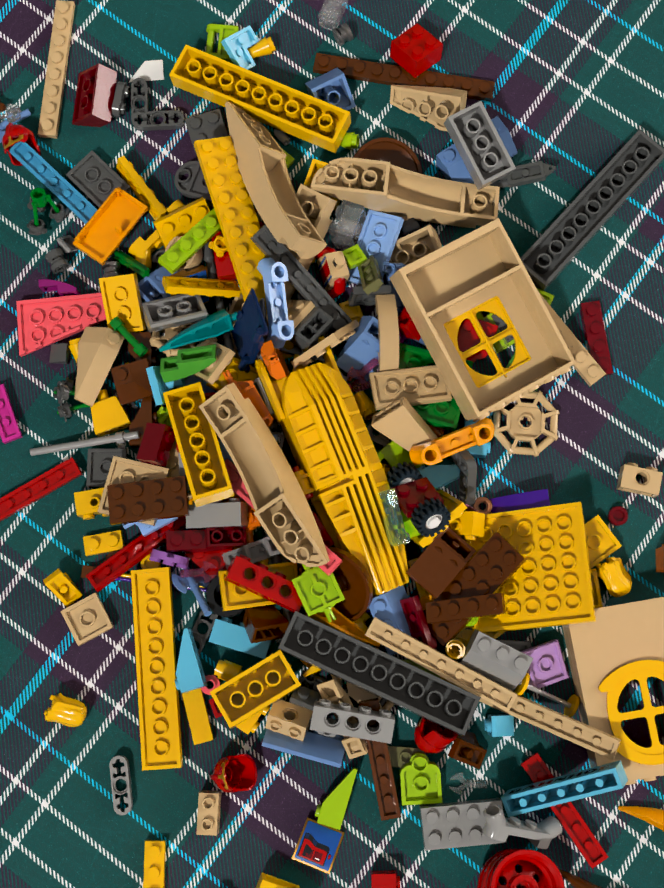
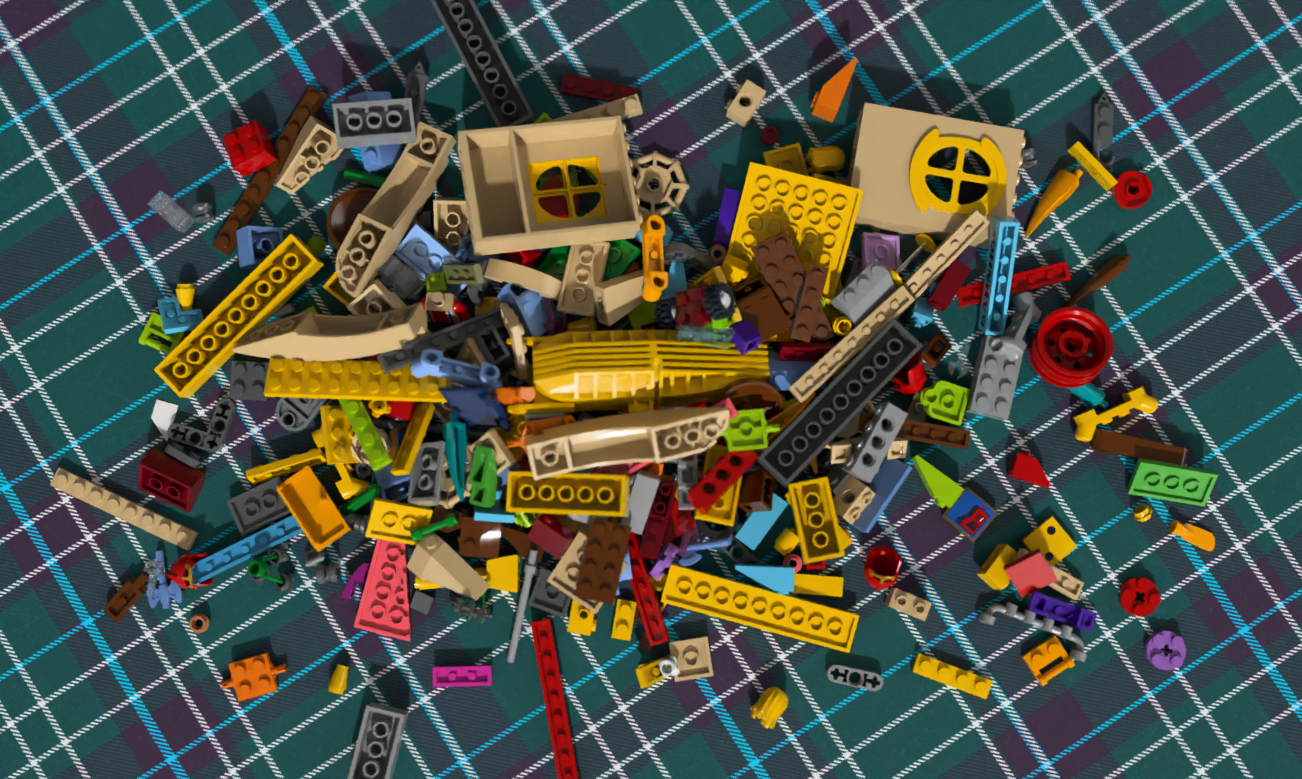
camera: 75 degrees left, 5 degrees up
none -> green axle [344,168,387,188]
none -> white plate [659,656,680,678]
none -> dark purple brick [728,319,762,355]
none -> dark red slope [927,259,971,311]

